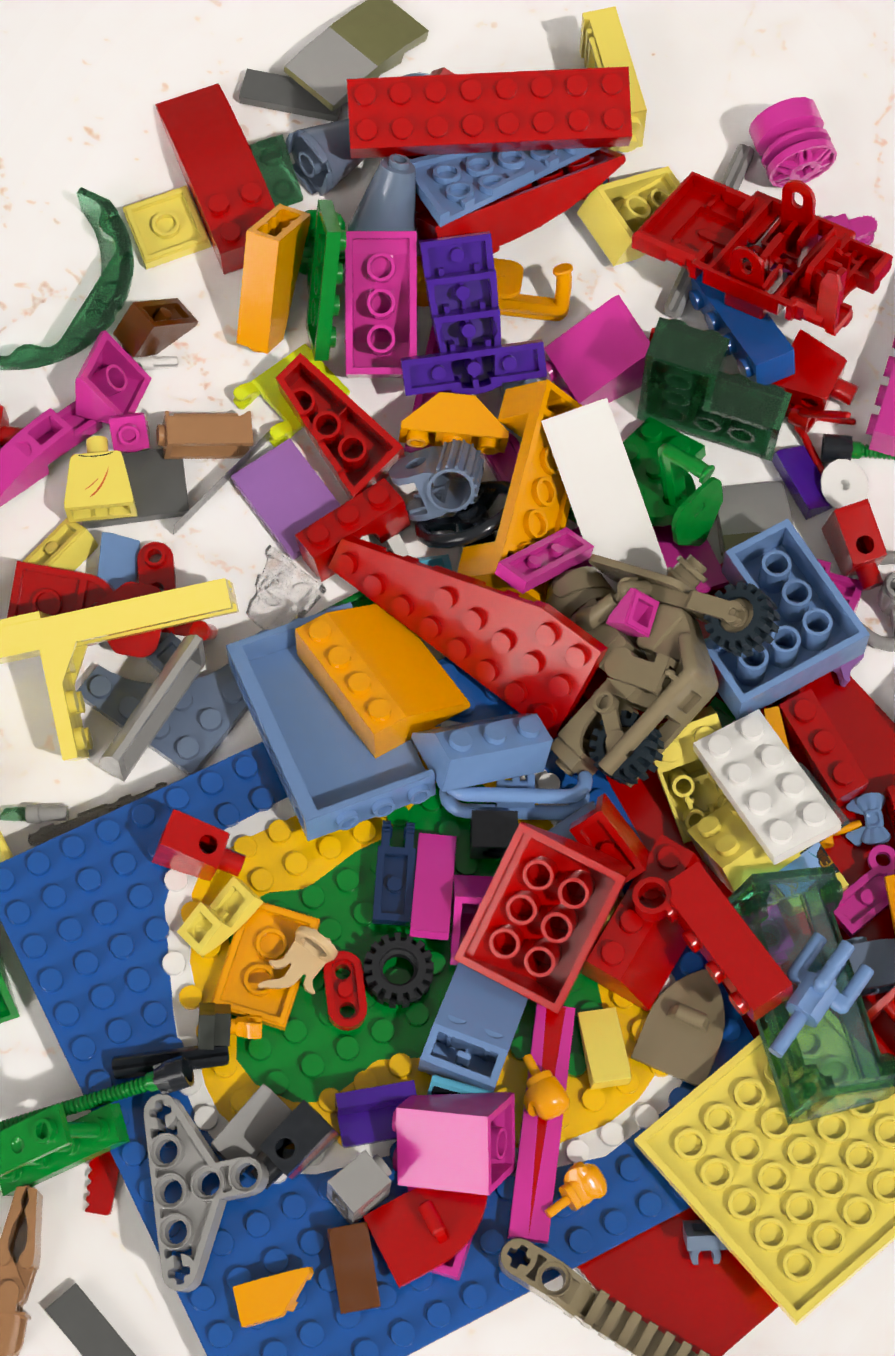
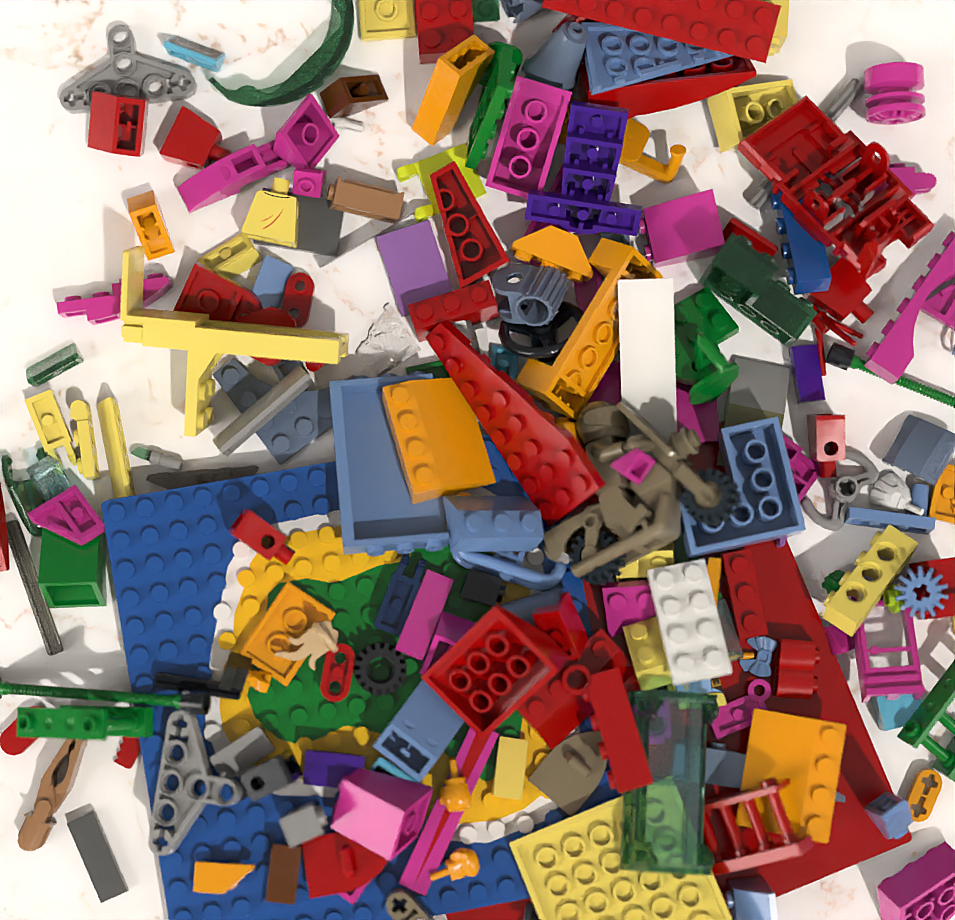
camera: 15 degrees right, 15 degrees up
light yellow slope [177,876,263,956] -> none
dark pink plate [495,527,594,594] -> none
medium blue plant [768,932,874,1058] -> none
white piece [820,459,869,509] -> none
none -> dark pink wing [602,580,656,637]

